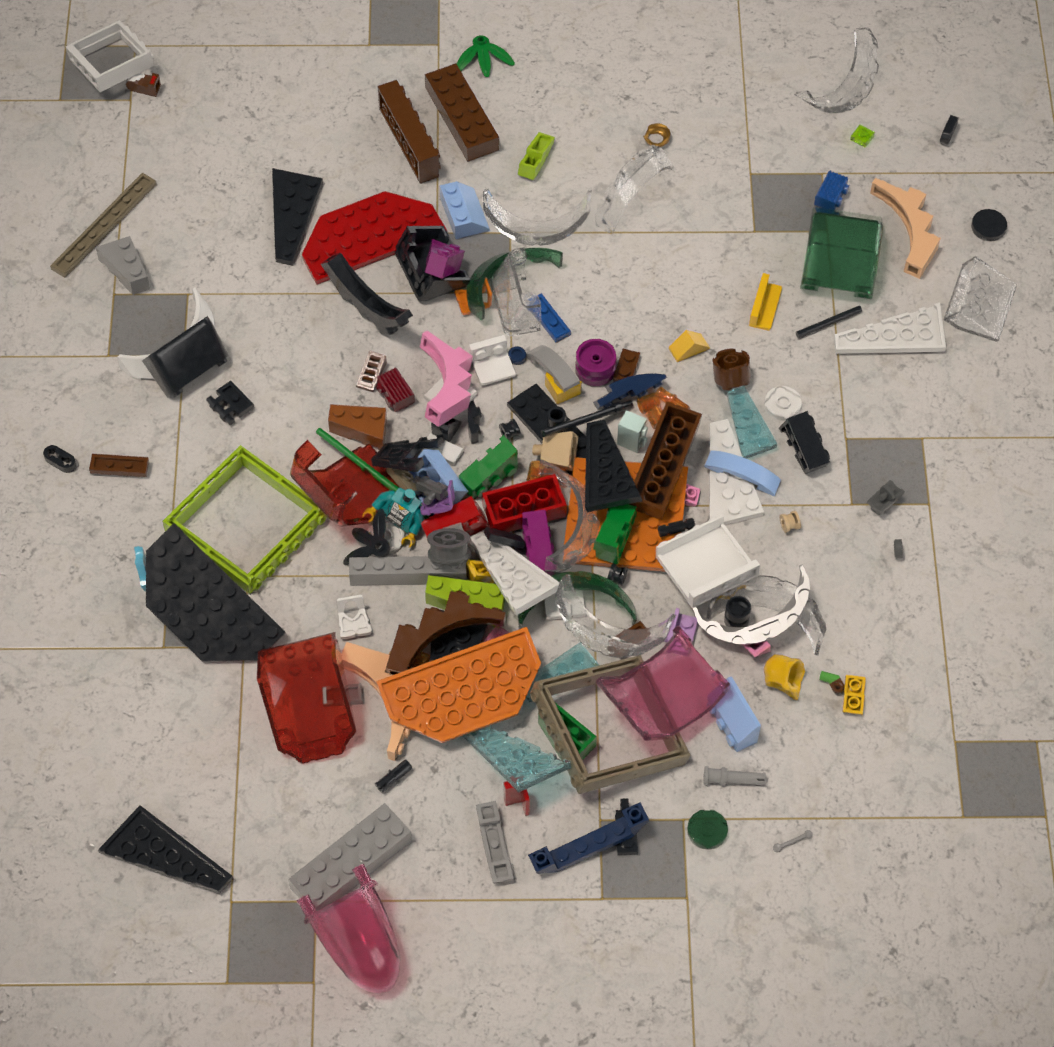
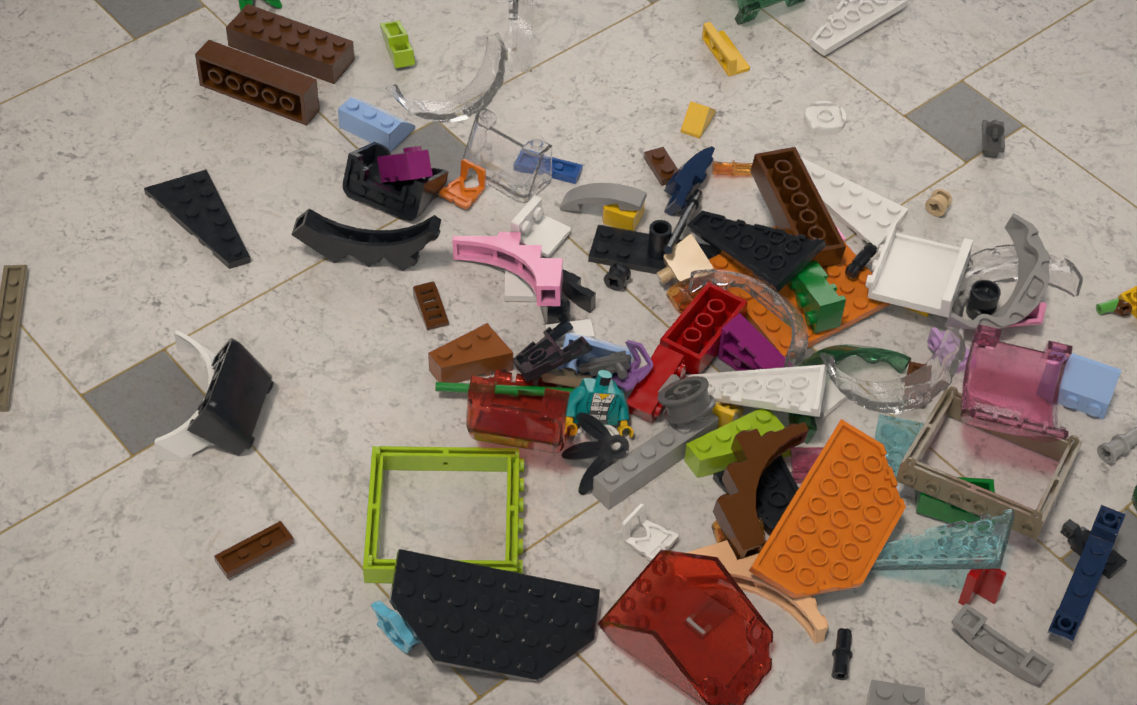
camera: 40 degrees left, 10 degrees down
black beam [43,445,77,473] -> none
light grey wedge [96,236,150,295] -> none
black plate [206,380,254,425] -> none
red plate [302,191,447,285] -> none
dark red brick [376,367,415,412] -> none
green wedge [459,435,518,499] -> none
clear green windscreen [467,248,563,321] -> none
black tile [484,527,526,549] -> none
dark blue tile [508,346,526,365] -> none
magenta wheel [575,339,616,386] -> none
black wheel [607,563,628,586] -> none
light aqua brick [617,410,648,453] -> none
clear orange piece [637,392,663,429] -> none
light blue slope [704,450,781,496] -> none
reddish brown brick [712,348,751,391] -> none
clear light blue wing [727,386,777,459] -> none
yellow piece [763,654,805,700] -> none
black wedge [779,411,830,474] -> none
black bar [795,305,862,338] -> none
dark grey tile [894,539,903,559] -> none

